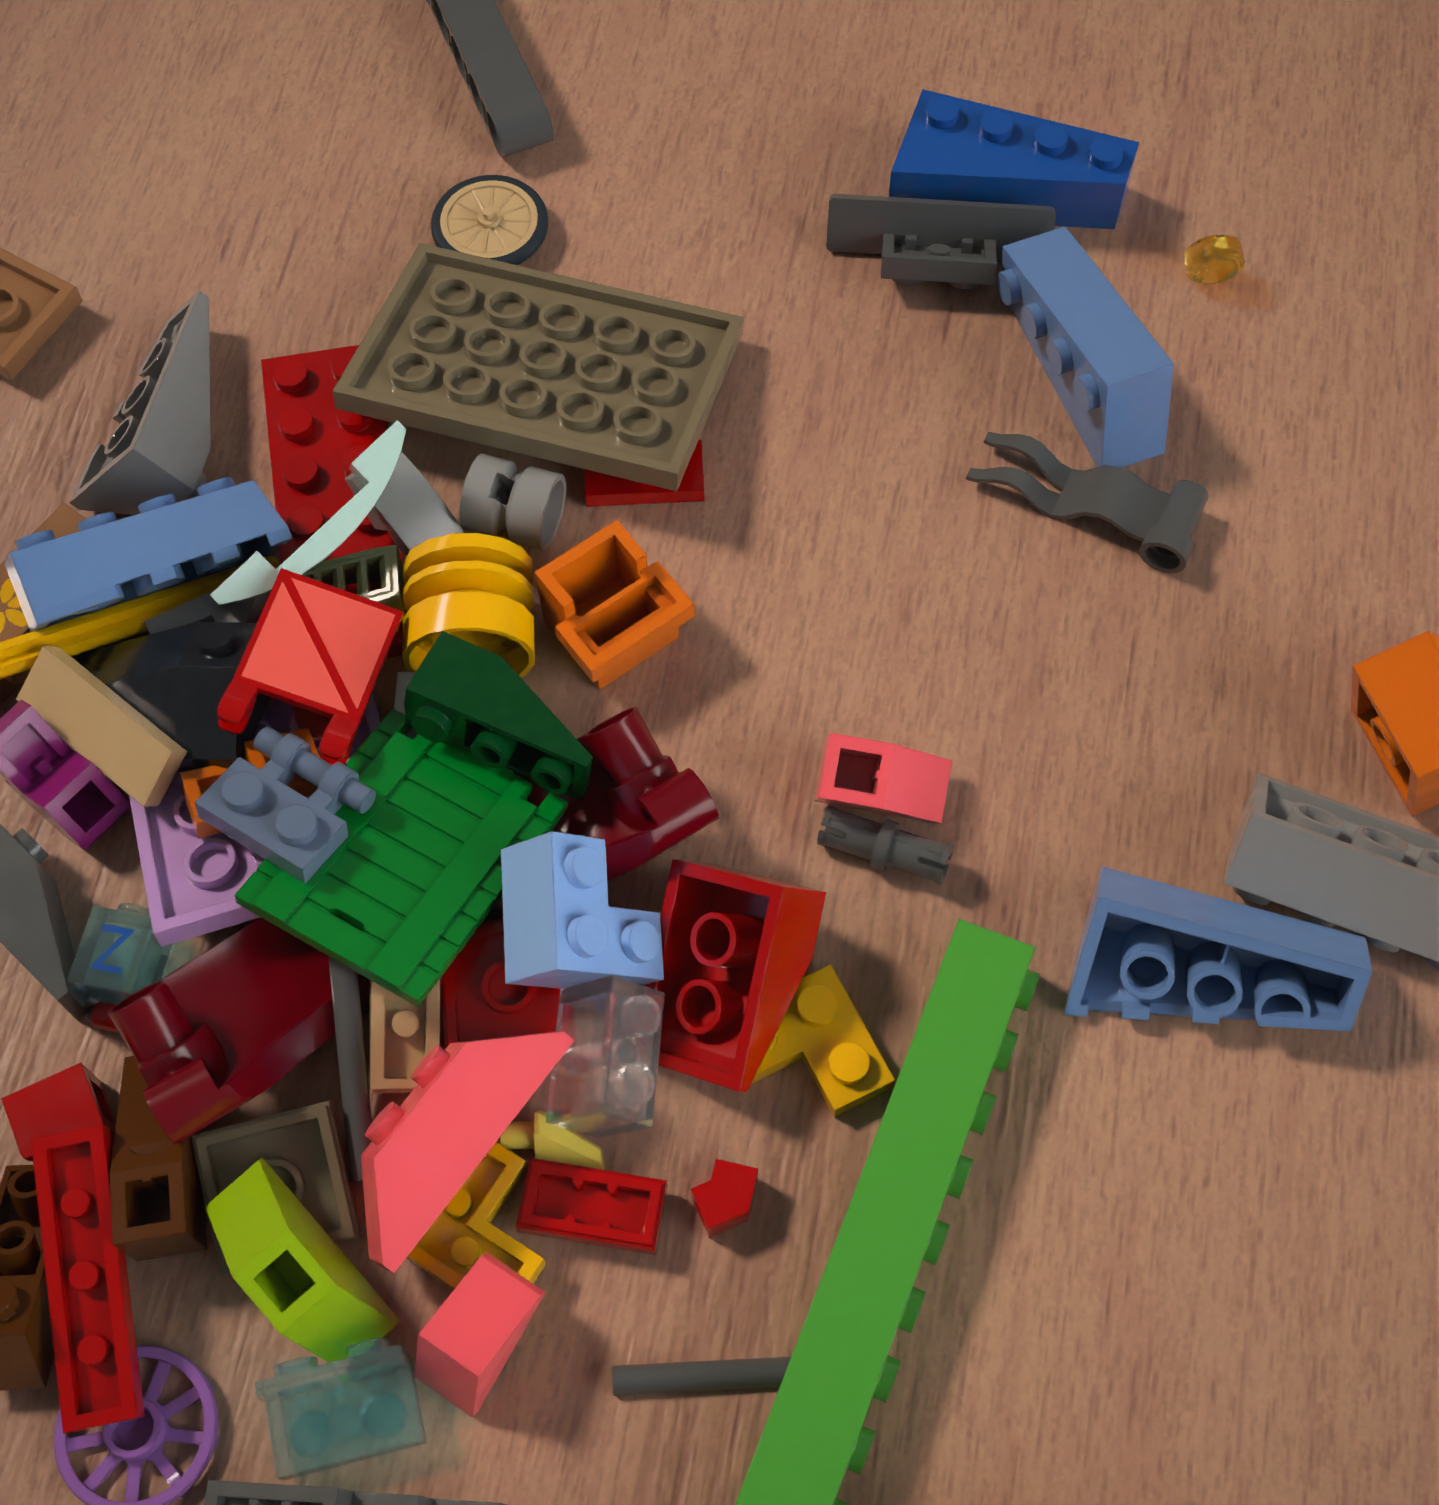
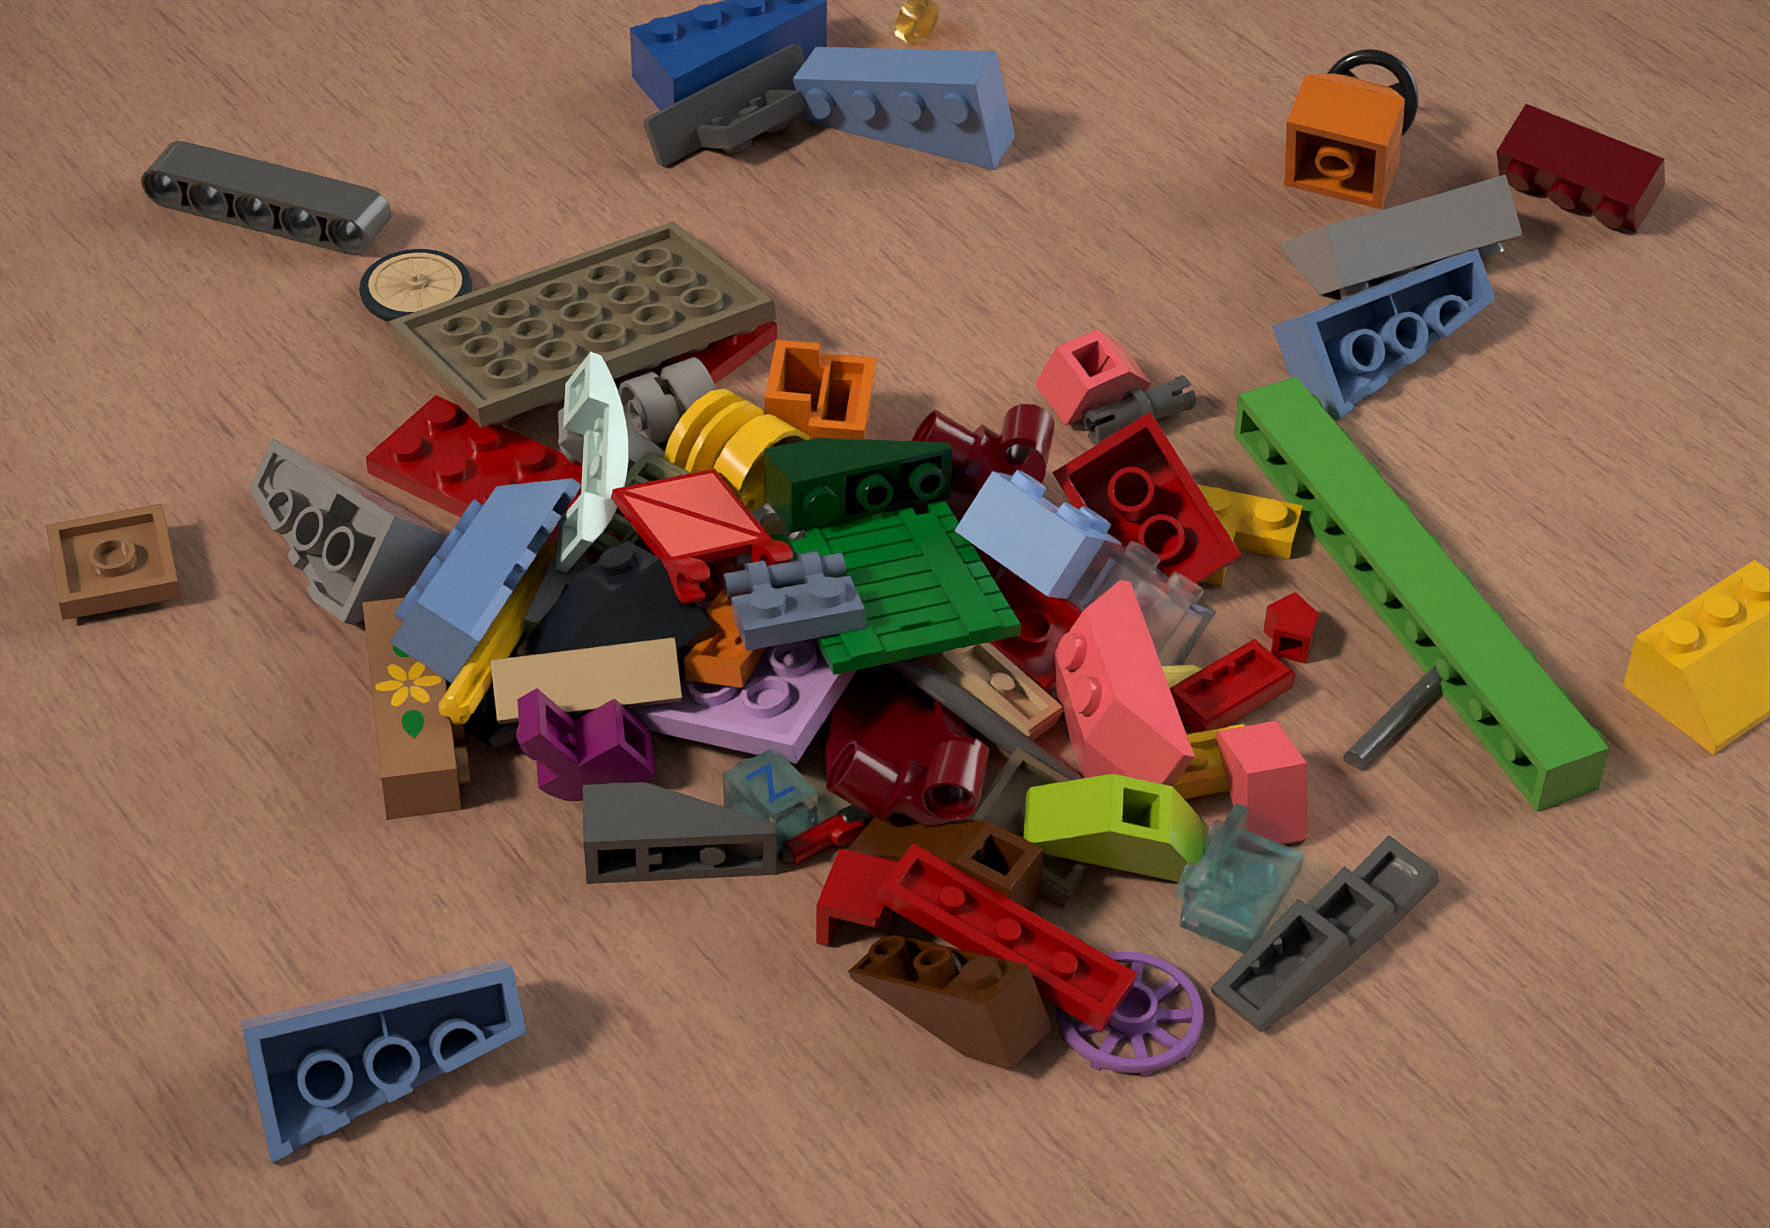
camera: 50 degrees left, 20 degrees down
dark grey flag [966,432,1209,573] -> none

